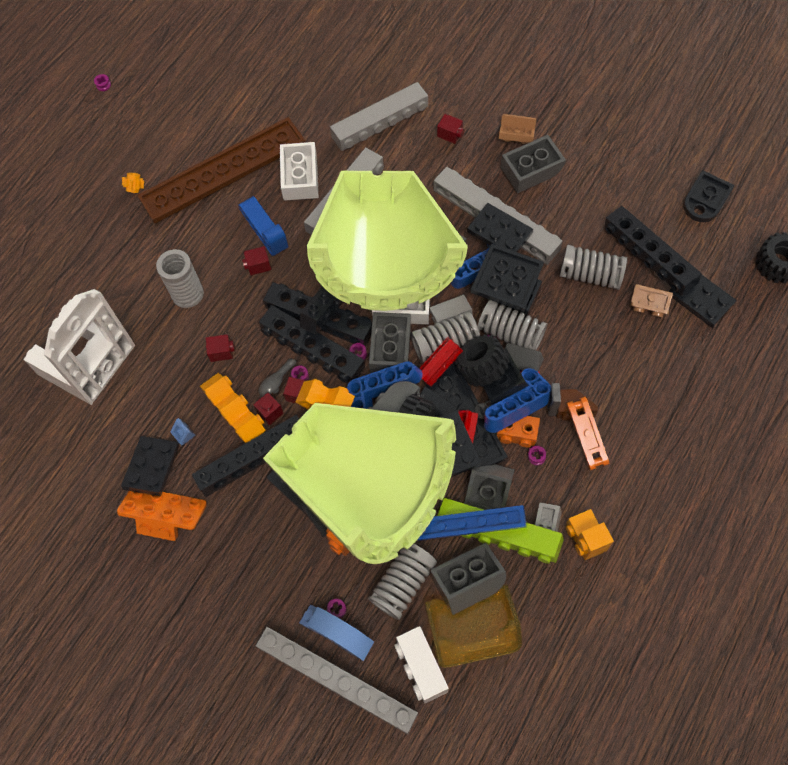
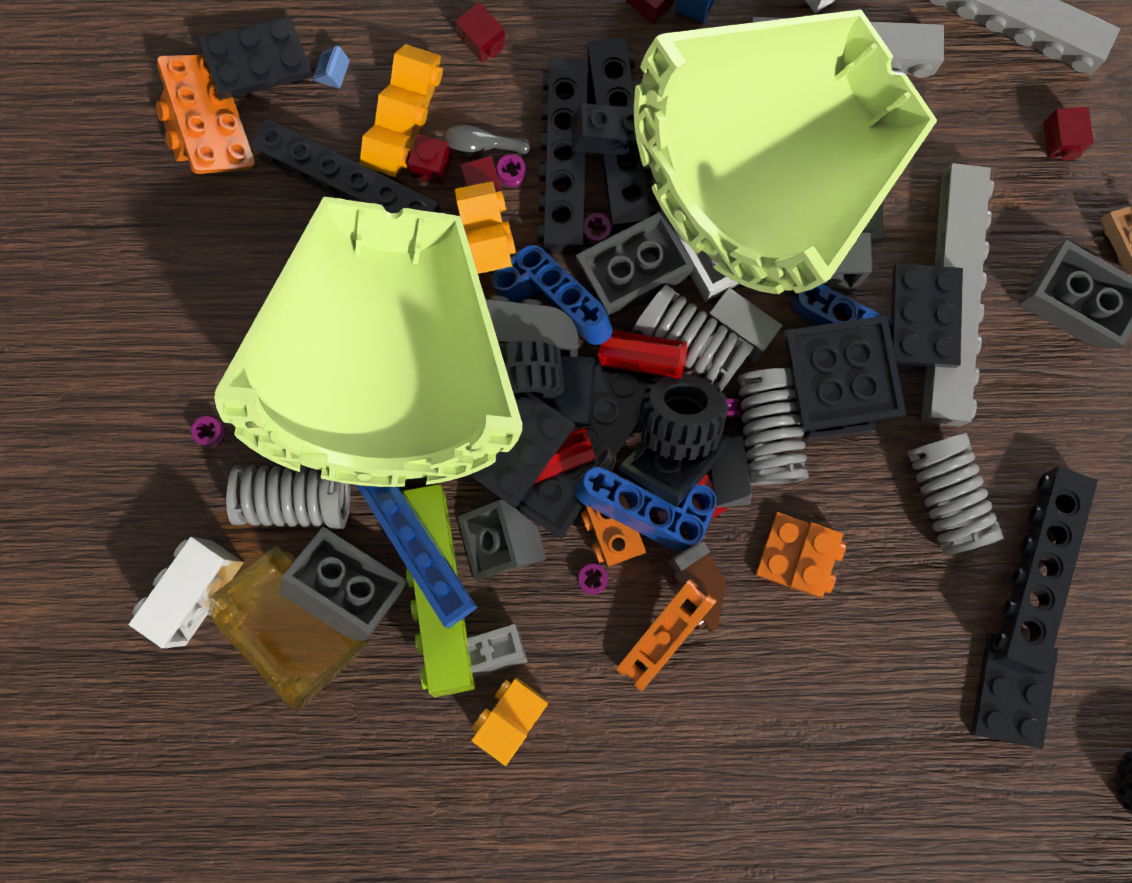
camera: 55 degrees right, 15 degrees up
light grey brick [256,627,418,735] -> none
medium blue arch [299,605,374,661] -> none
medium nougat bracket [630,284,673,318] -> none
none -> orange plate [754,512,847,598]

